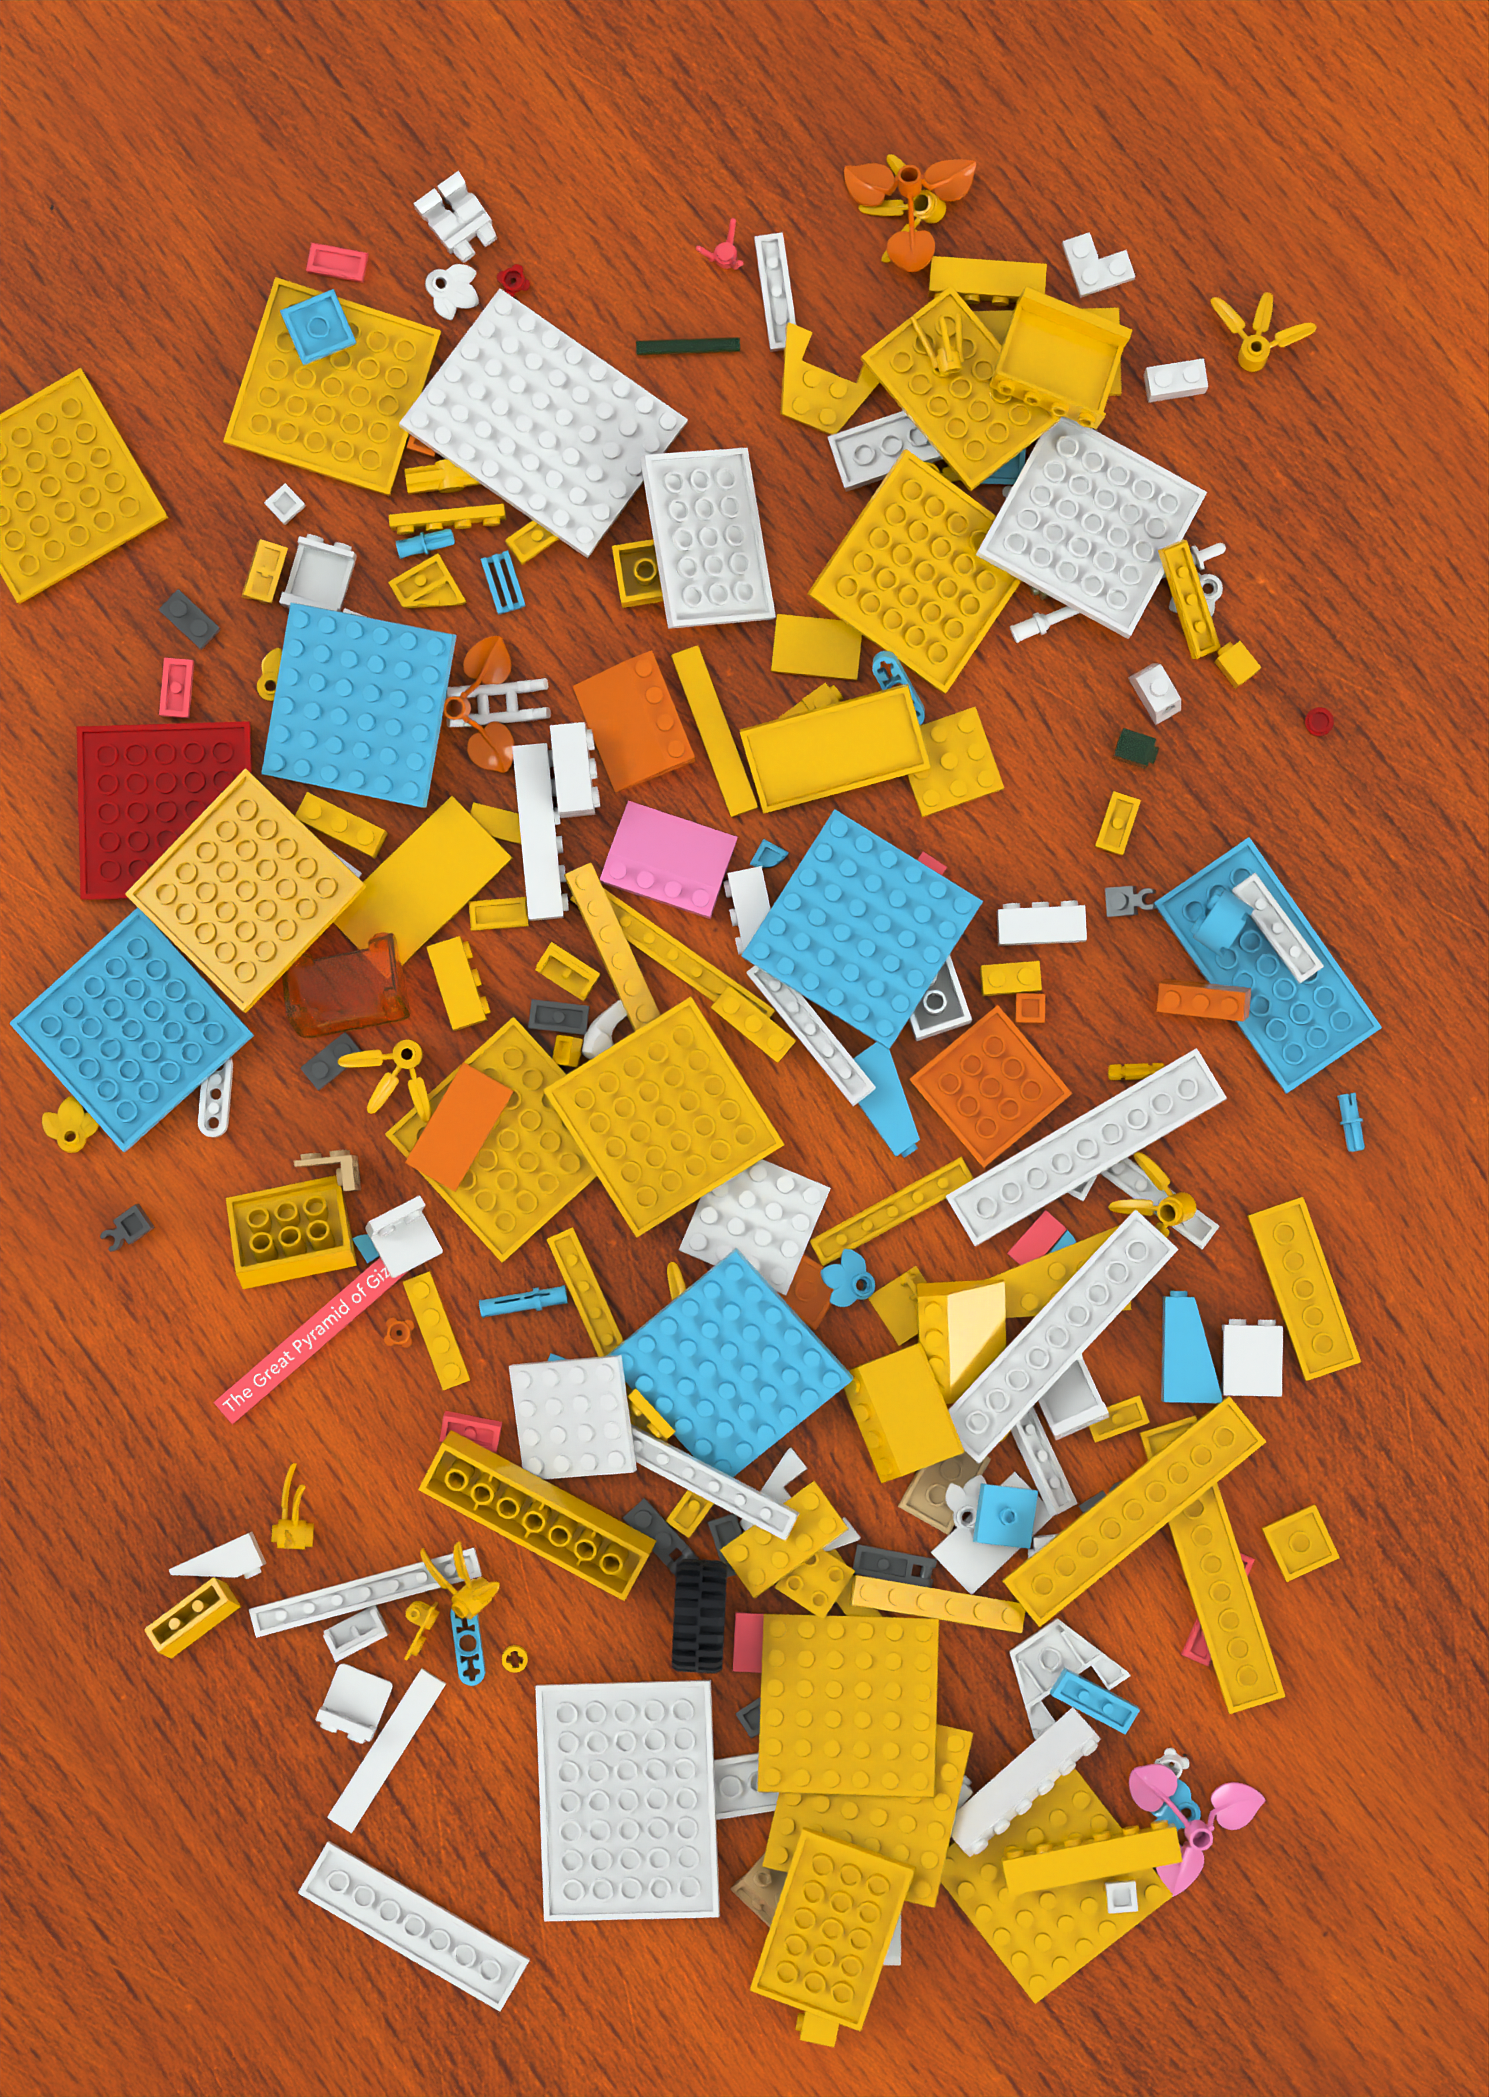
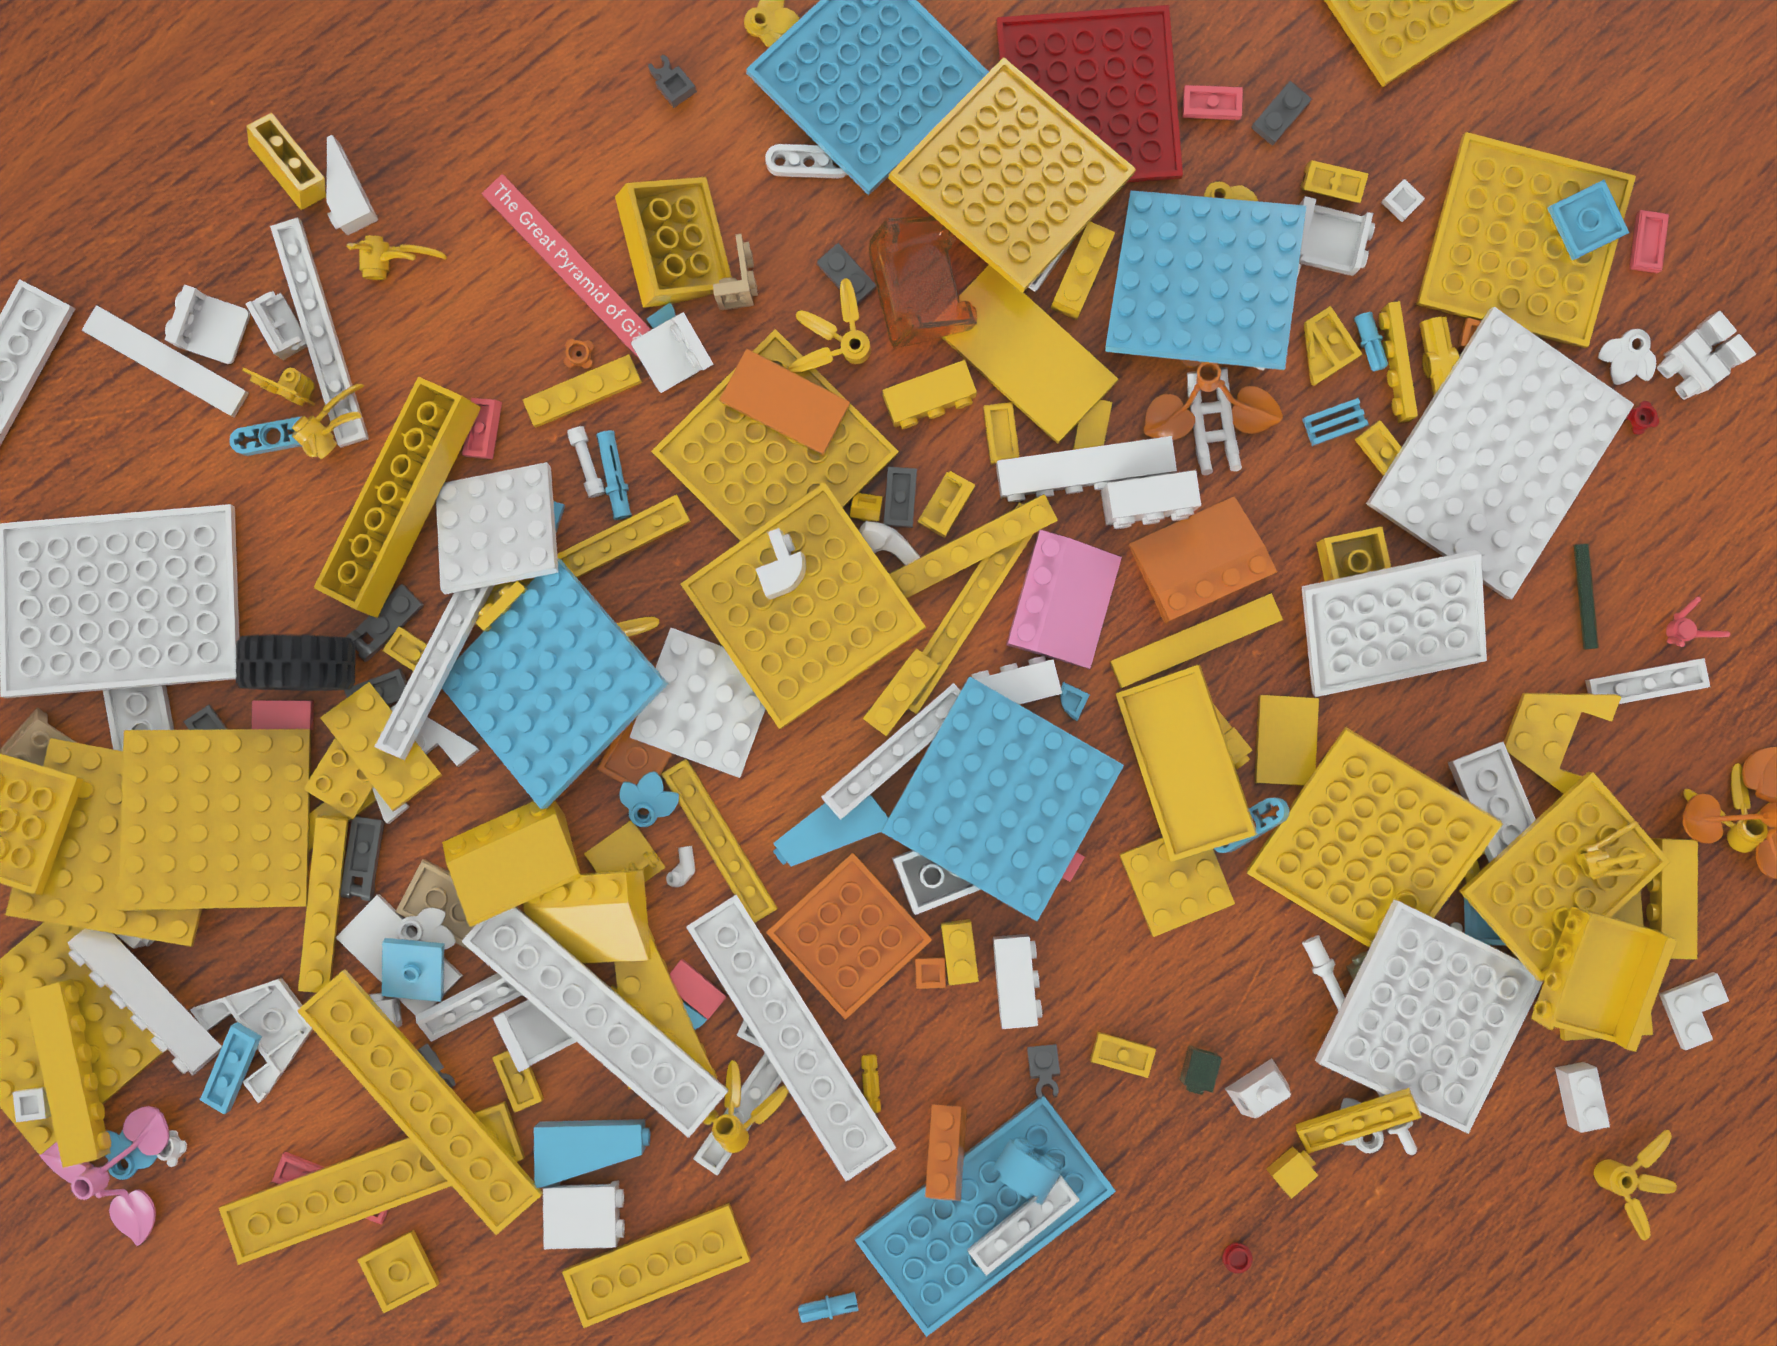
camera: 80 degrees right, 0 degrees up
yellow bush [502,1645,528,1673] -> none
none -> white bar [567,426,606,498]
none -> white arm [666,846,695,888]
none -> white brick [756,528,806,600]

